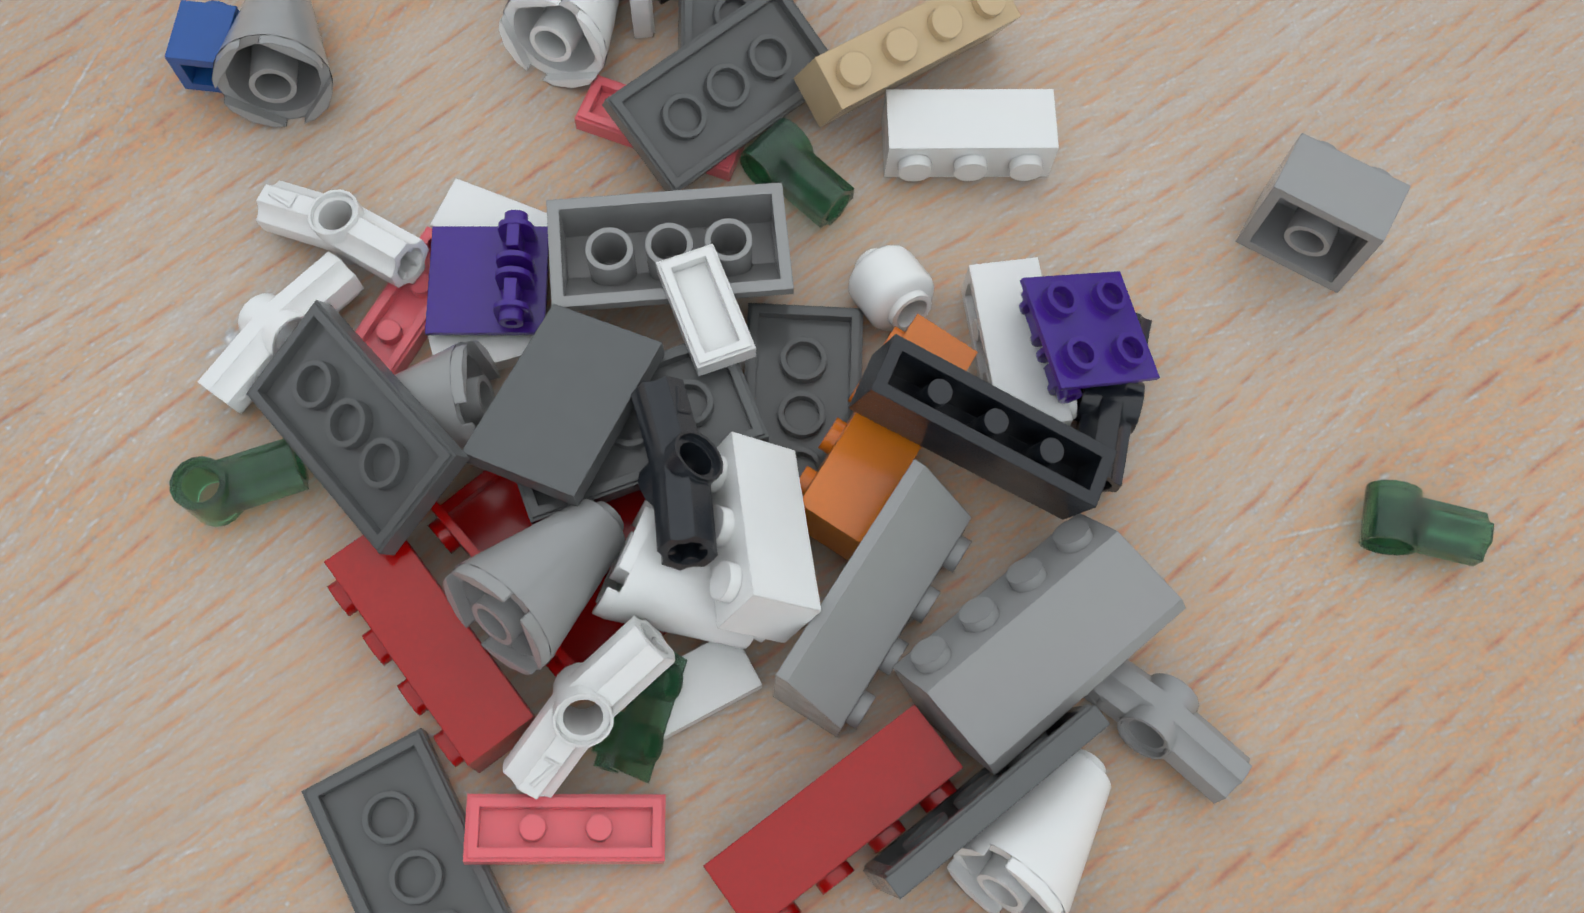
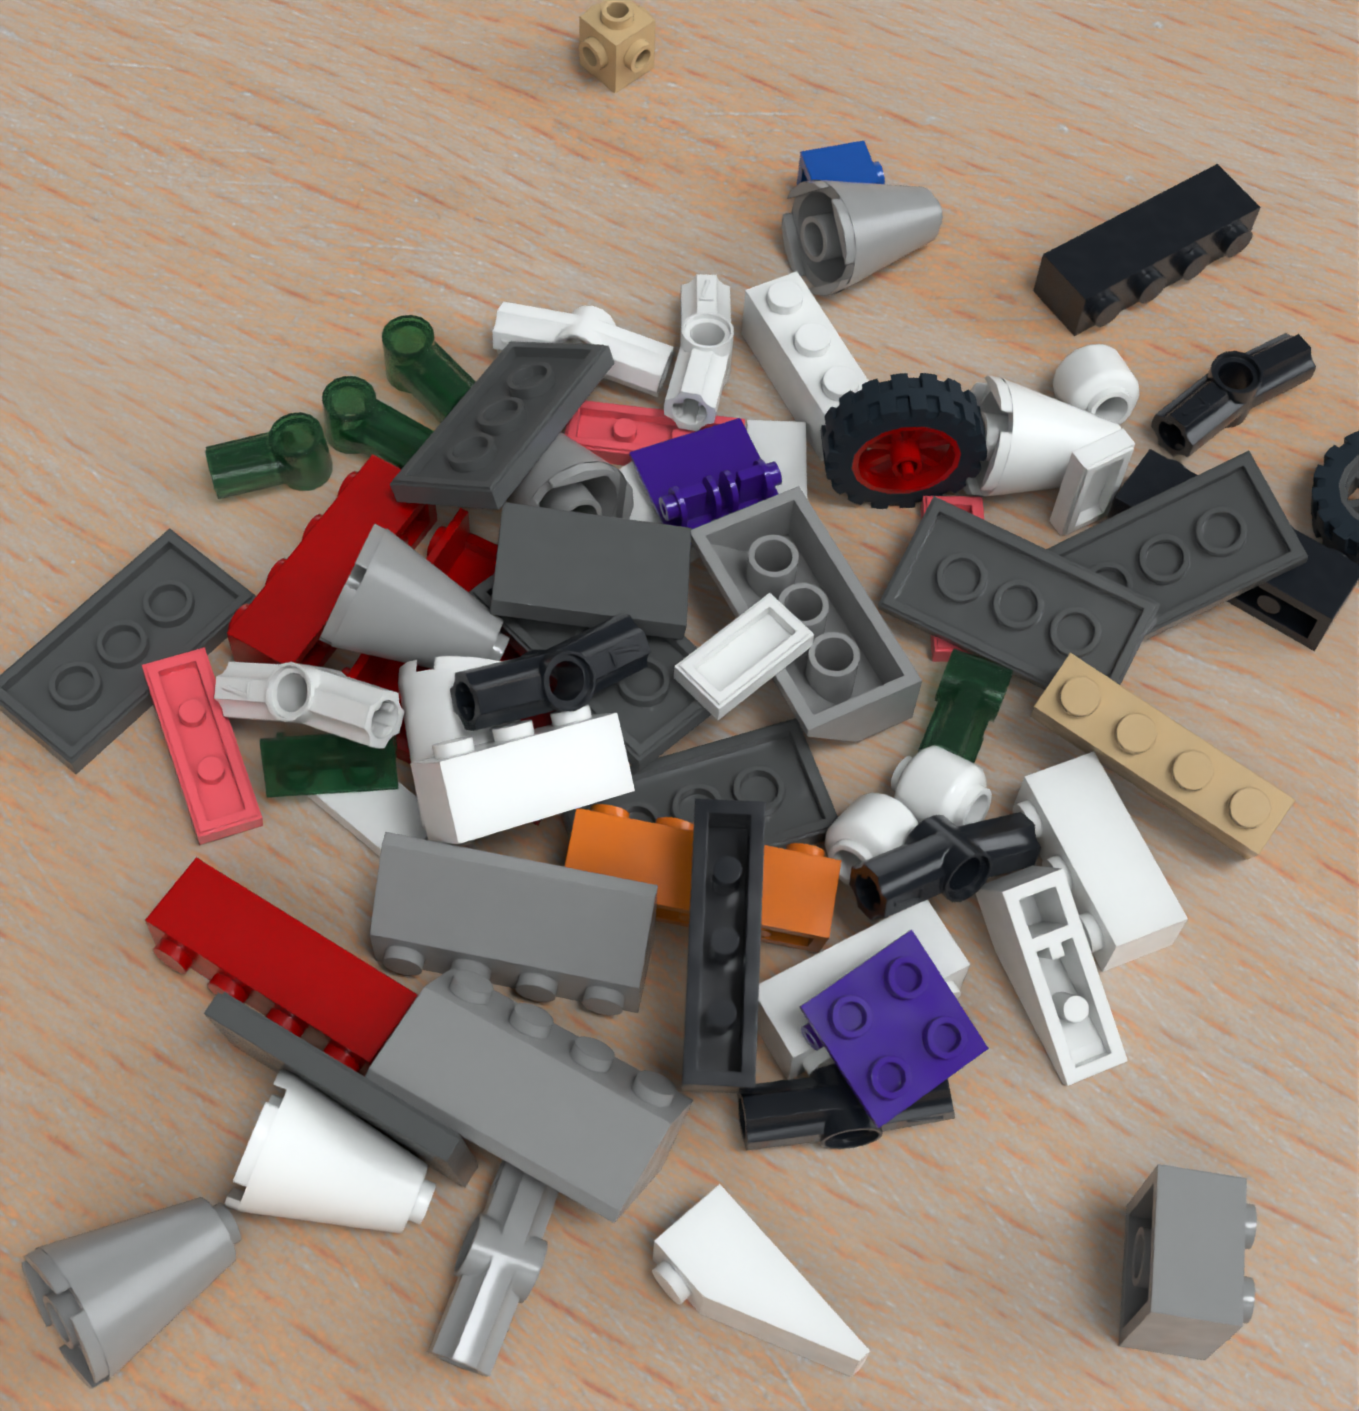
camera: 70 degrees right, 10 degrees down
none -> clear green piece [205,412,333,500]
none -> clear green piece [322,376,434,469]
none -> white slope [652,1184,870,1377]
none -> white brick [741,271,868,461]
none -> black wheel [820,373,987,509]
none -> black piece [849,812,1041,921]
none -> white head [891,745,992,827]
none -> white slope [976,865,1128,1086]

